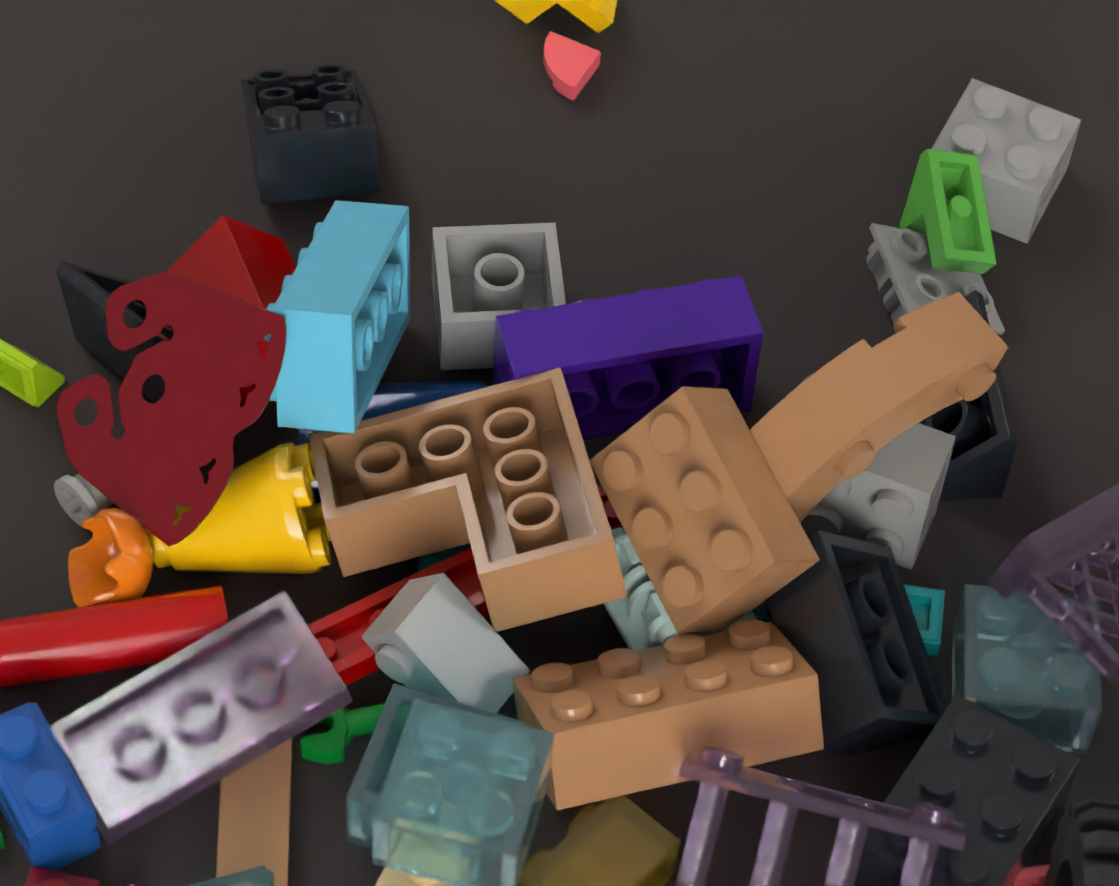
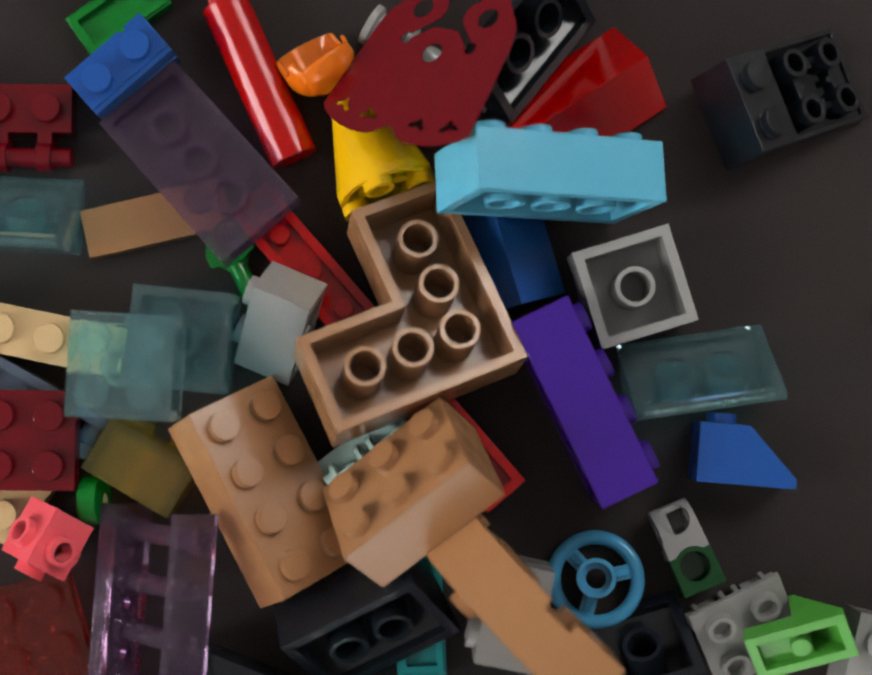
camera: 80 degrees right, 35 degrees up
none -> clear light blue slope [616,324,787,421]
none -> leg [647,497,727,598]
none -> blue slope [688,412,797,490]

